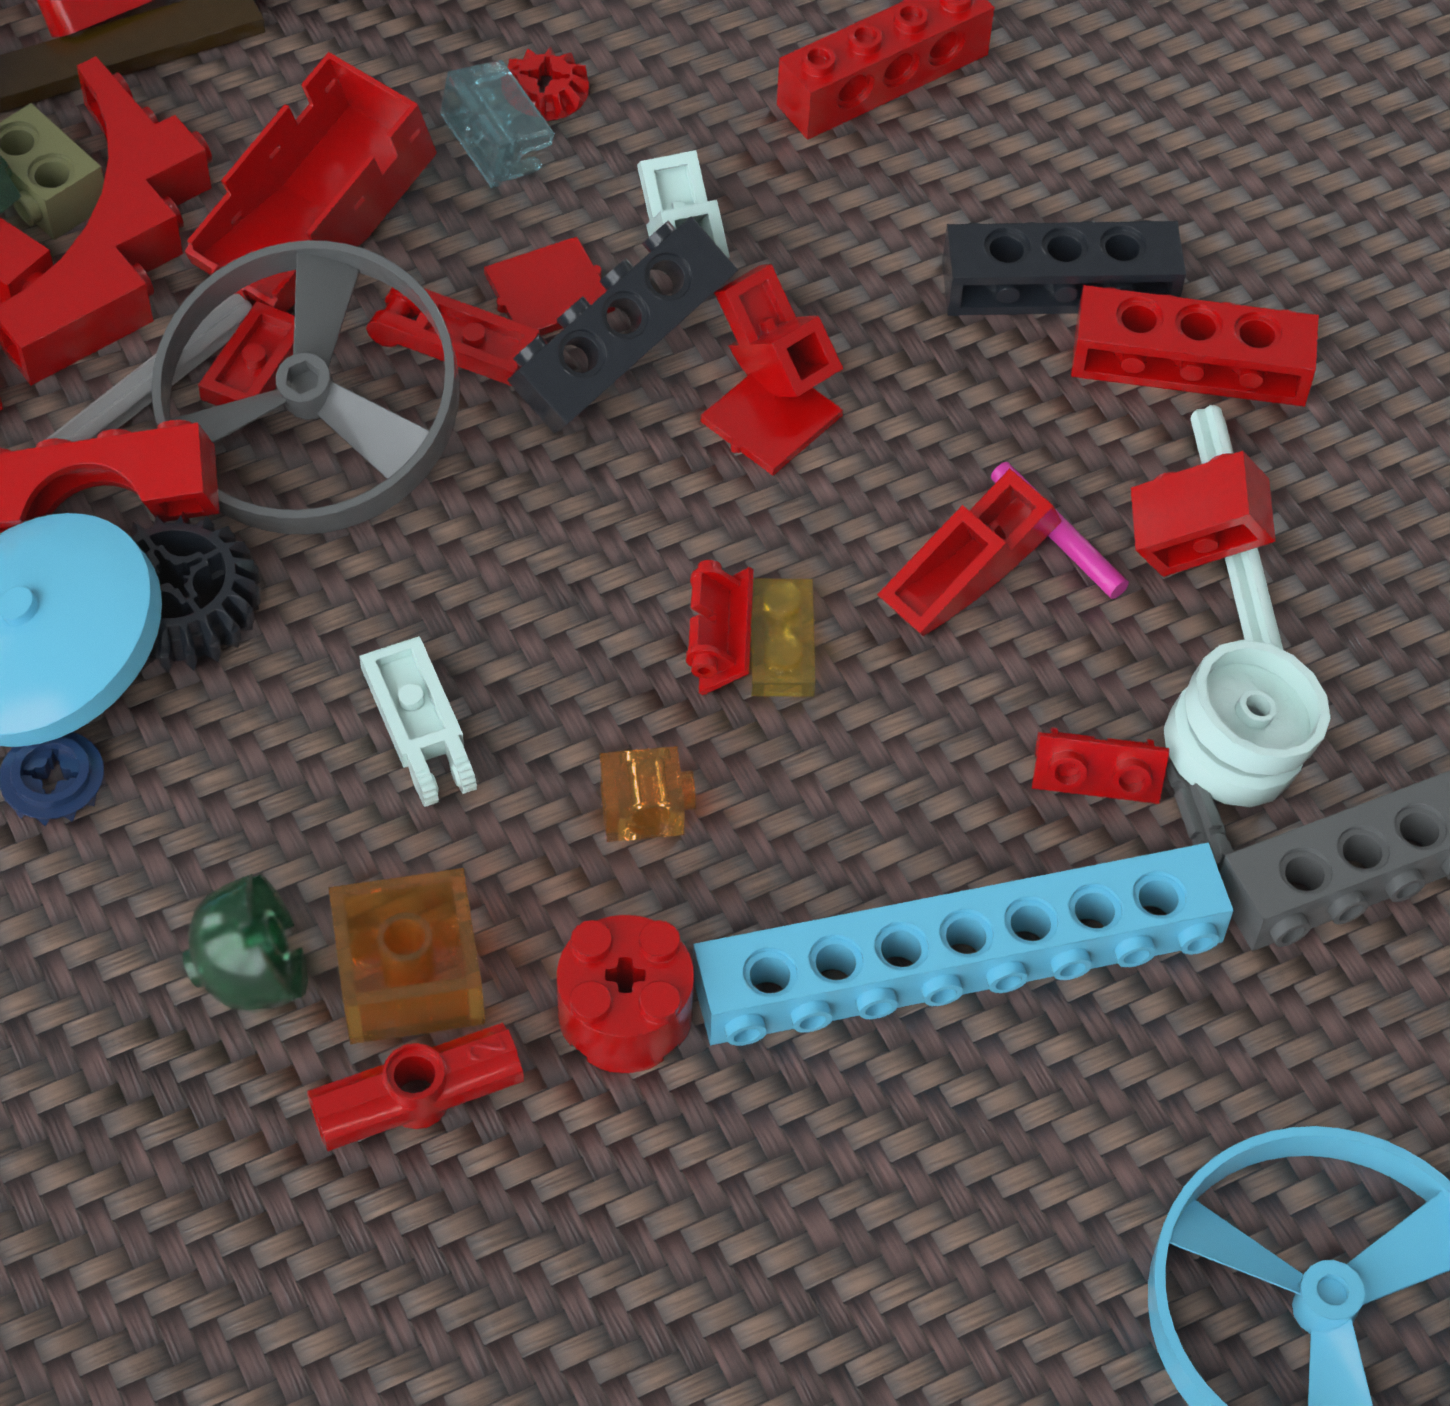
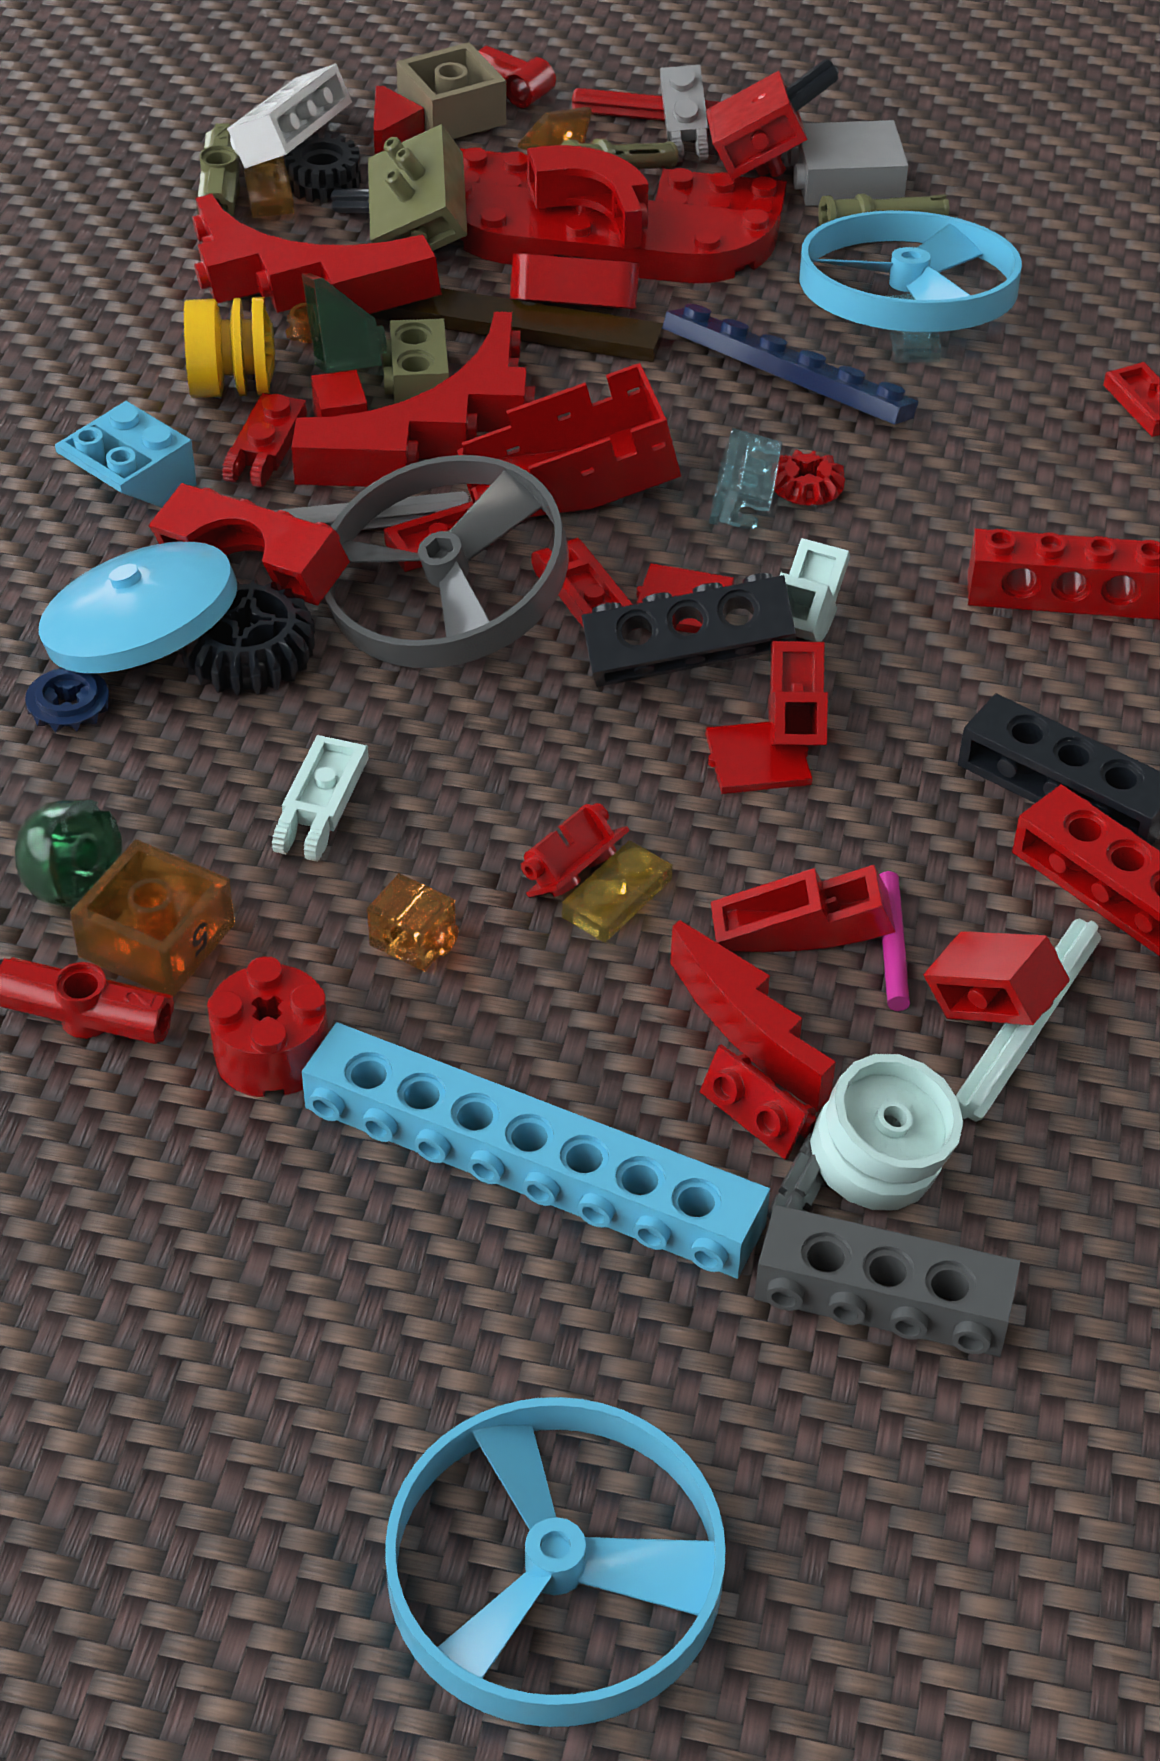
camera: 40 degrees right, 10 degrees down
none -> red slope [670,920,836,1112]

